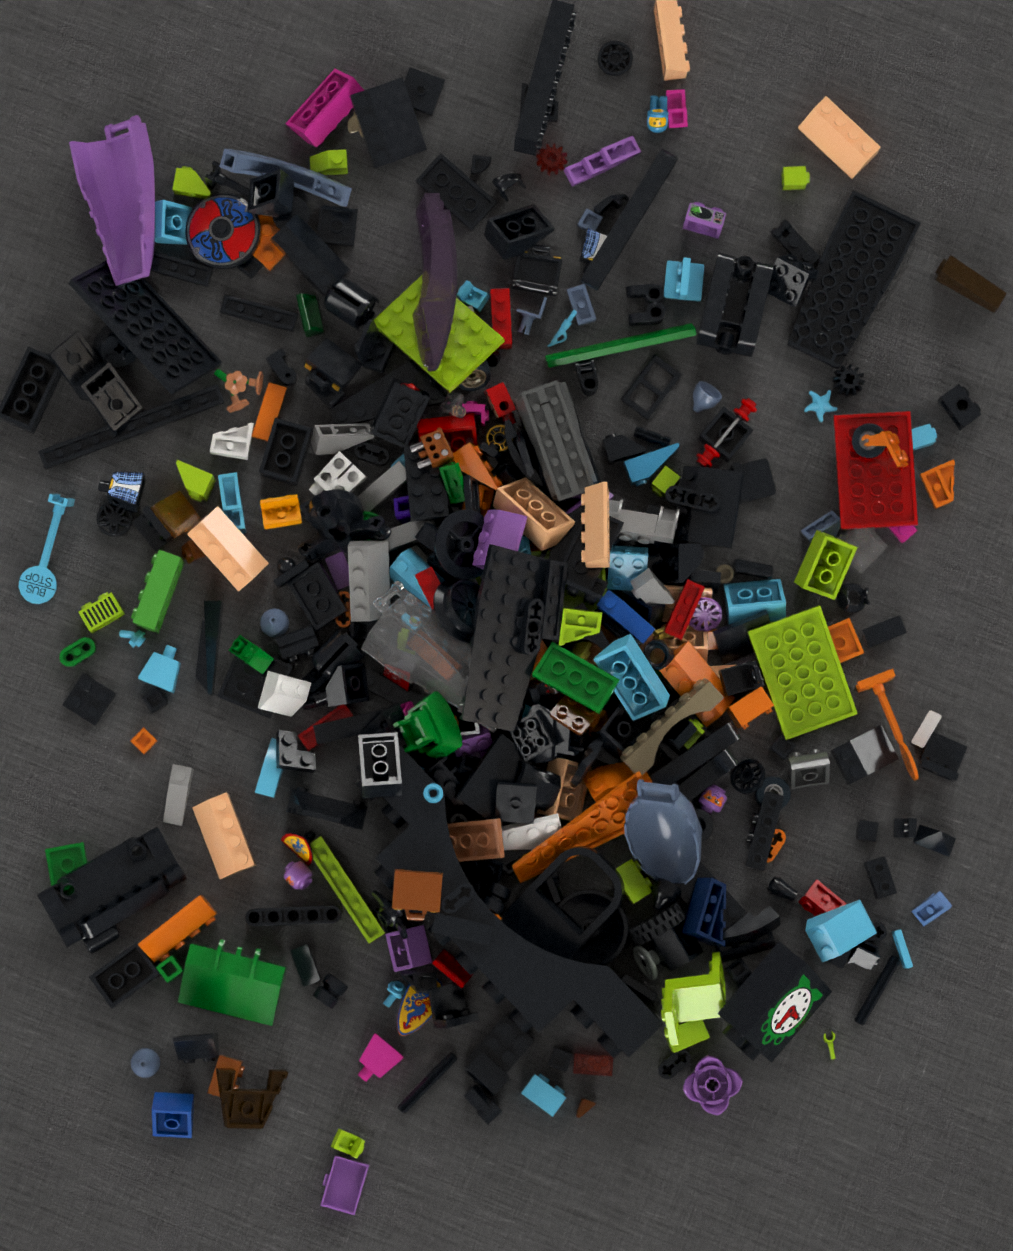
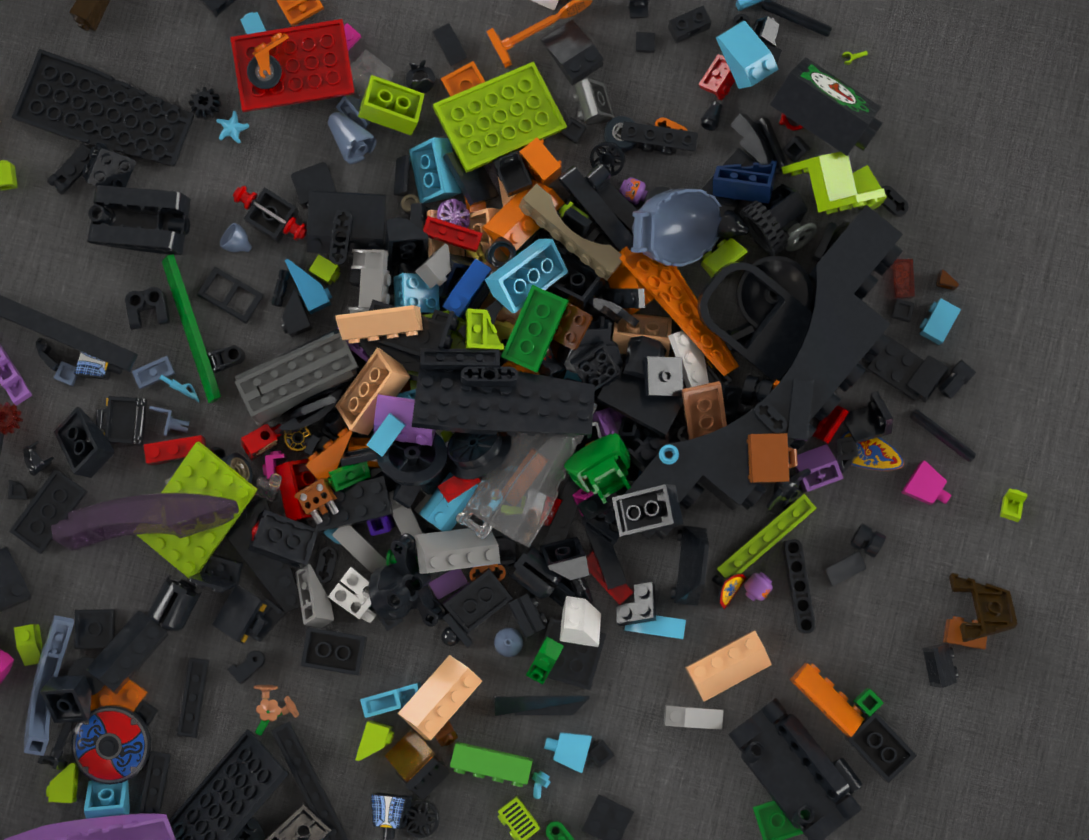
camera: 90 degrees left, 0 degrees up
orange tile [130,727,158,755] -> none
sand blue helmet [131,1048,160,1078] -> none
blue slope [152,1092,194,1138] -> none
green piece [178,939,287,1026] -> none
white wing [210,423,254,460] -> none
orange tile [252,382,287,442] -> none
light orange bracket [260,494,302,530] -> none
dark green tile [296,294,324,338] -> none
medium lavender container [320,1155,369,1215] -> none
medium azure plate [383,981,406,1008] -> none
medium azure bracket [457,280,490,312] -> none
medium azure bracket [664,257,704,302] -> none
medium lavender slope [682,202,726,239] -> none
medium lavender brick [683,1055,743,1115] -> none
none -> sand blue cone [328,112,377,164]
none -> medium azure tile [367,413,406,456]
none -> black plate [602,288,645,308]

